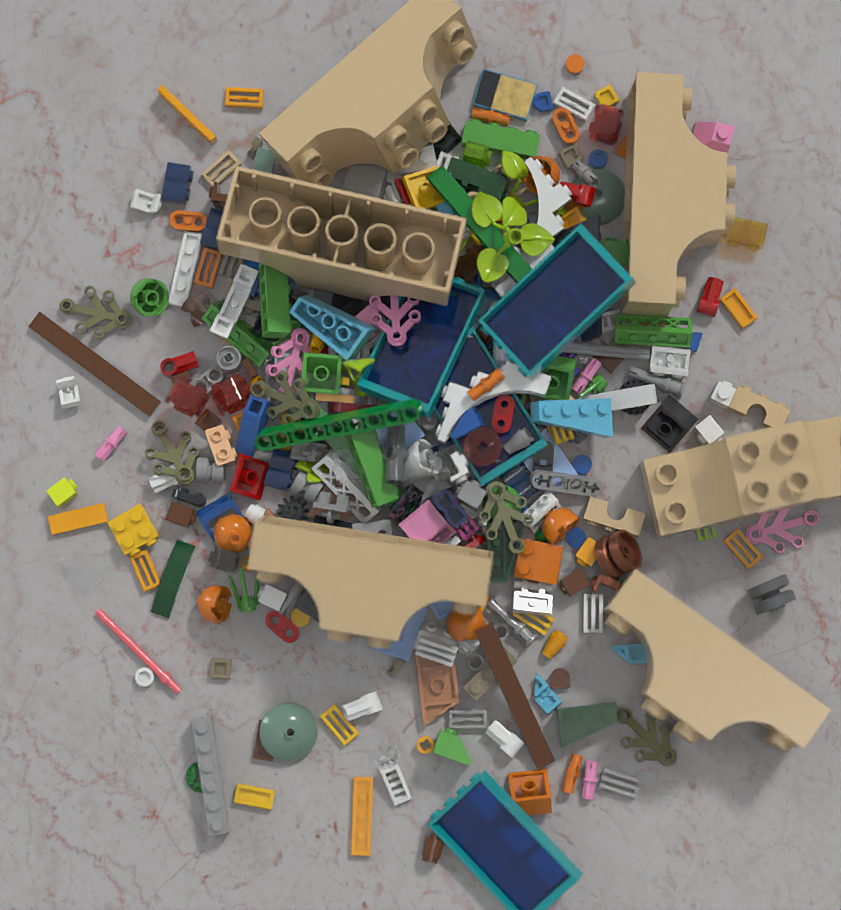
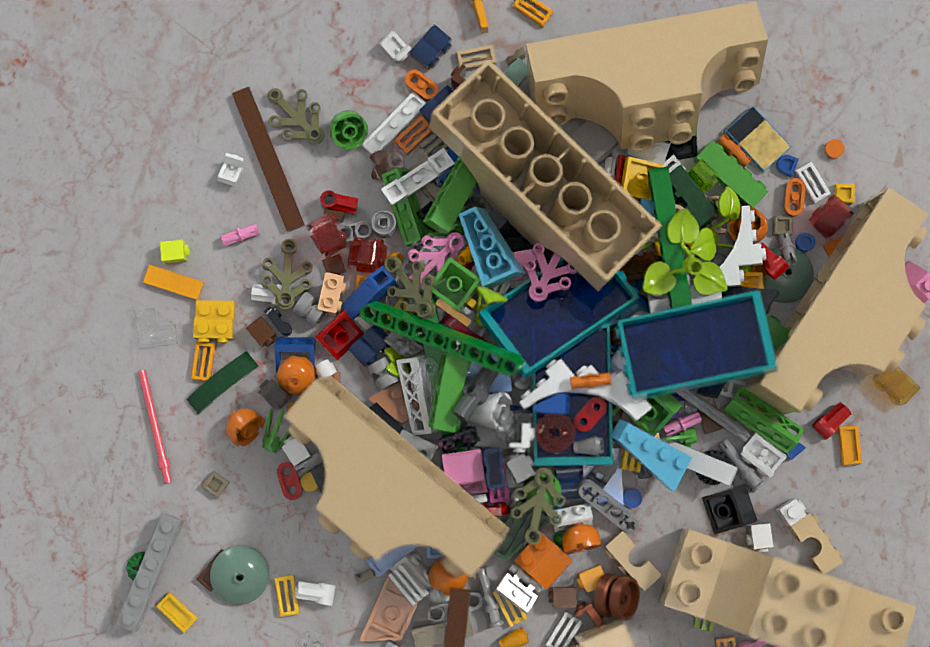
camera: 25 degrees right, 0 degrees up
white tile [135,667,155,687] -> none
reddish brown tile [241,358,258,379] -> none
black gear [277,495,310,521] -> none
light grey hips [313,491,352,524] -> none
blue tile [566,528,586,548] -> none

